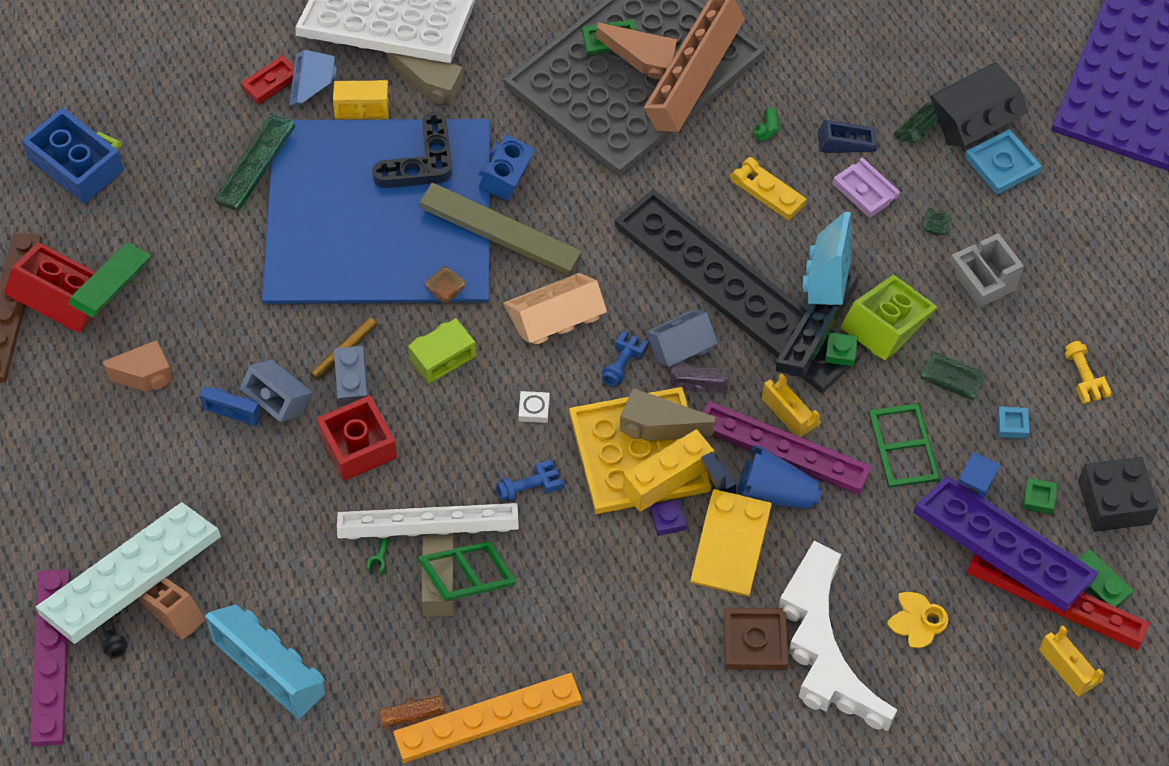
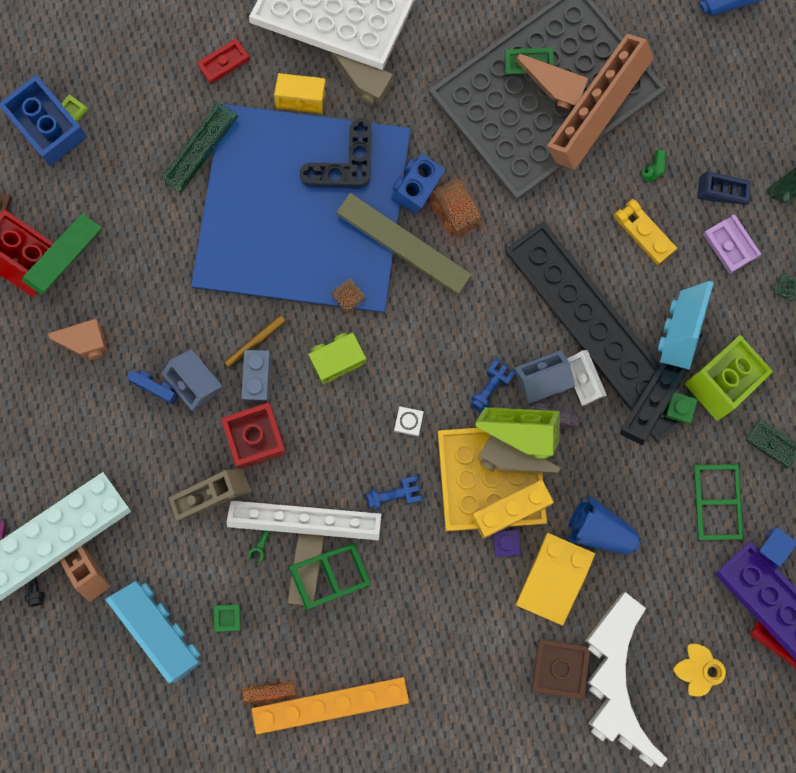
camera: 10 degrees right, 20 degrees up
medium blue slope [289,50,337,107] -> none
light nougat slope [503,273,607,344] -> none
dark blue slope [701,452,736,494] -> none
magenta plate [703,401,872,495] -> none
yellow hinge [762,373,821,438] -> none
none -> dark tan slope [168,468,251,521]
none -> green plate [214,605,241,632]
none -> clear orange brick [431,177,482,238]
none -> lime slope [476,407,560,458]
none -> white plate [567,350,607,406]

